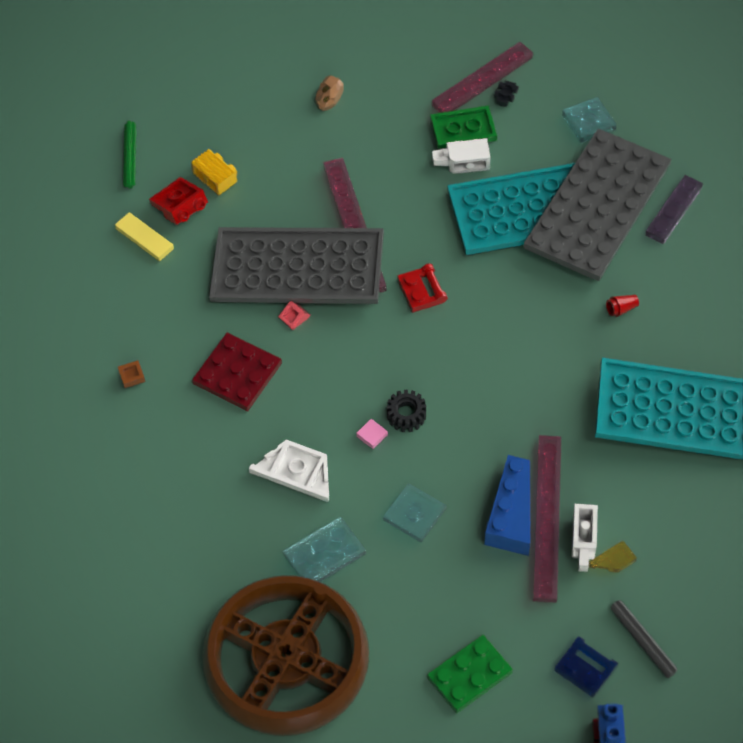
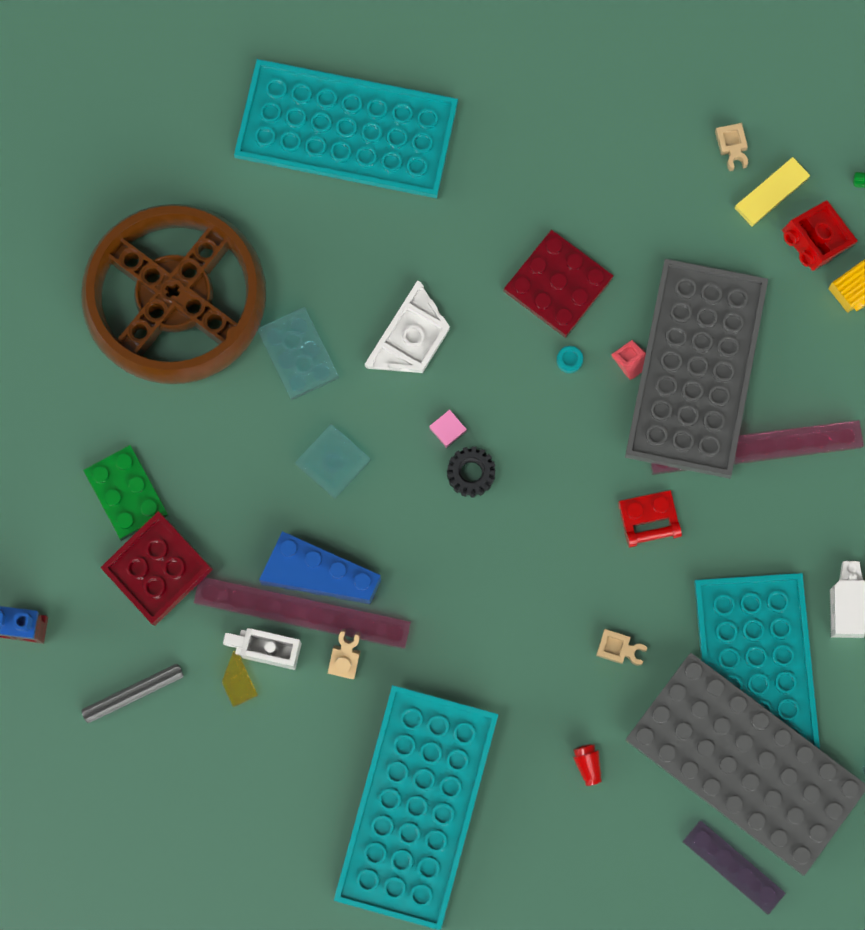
camera: 95 degrees right, 20 degrees up
dark orange plate [118,360,145,388] -> none
clear blue plate [554,636,619,698] -> none
none -> dark red plate [100,511,213,626]
none -> teal plate [234,59,458,198]
none -> tan plate [328,629,361,680]
none -> teal tile [556,346,583,373]
none -> tan plate [596,629,647,666]
none -> tan plate [715,123,748,171]

